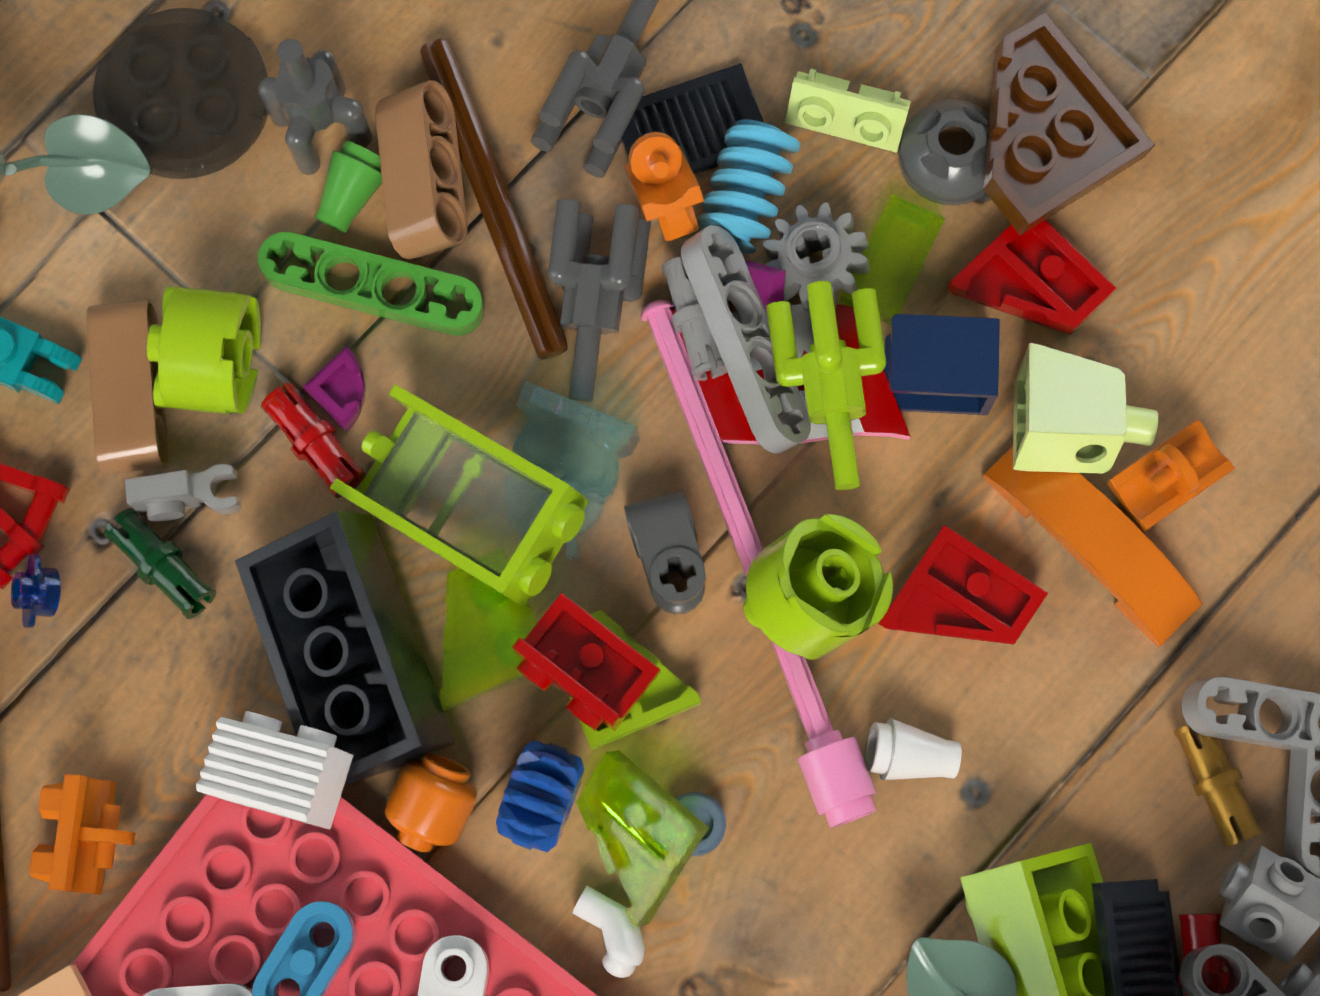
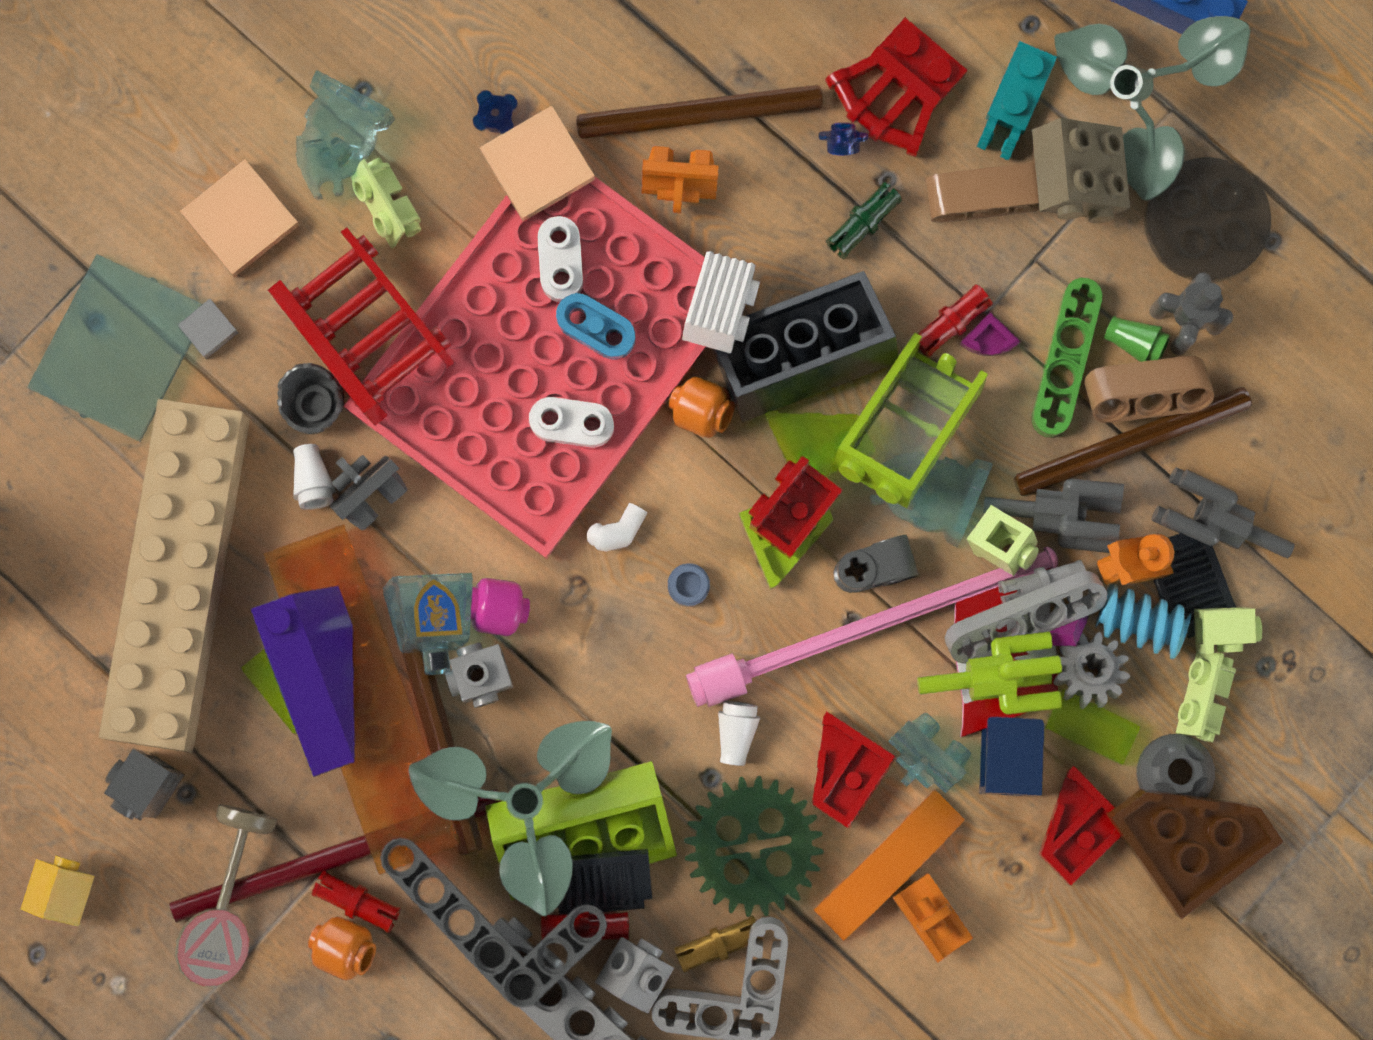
camera: 85 degrees right, 5 degrees up
light grey plate [125,464,241,521] -> none
lime brick [147,286,261,414] -> none
blue gear [496,740,584,852] -> none
clear neon green wing [576,750,709,927] -> none
lime brick [743,514,893,660] -> none
yellowish green torso [1013,343,1159,474] -> none
none -> clear green gear [684,776,824,917]
none -> clear light blue hips [888,713,971,793]
none -> yellowish green brick [967,505,1039,576]
none -> dark tan brick [1032,118,1130,223]
none -> yellowish green brick [1194,607,1262,654]

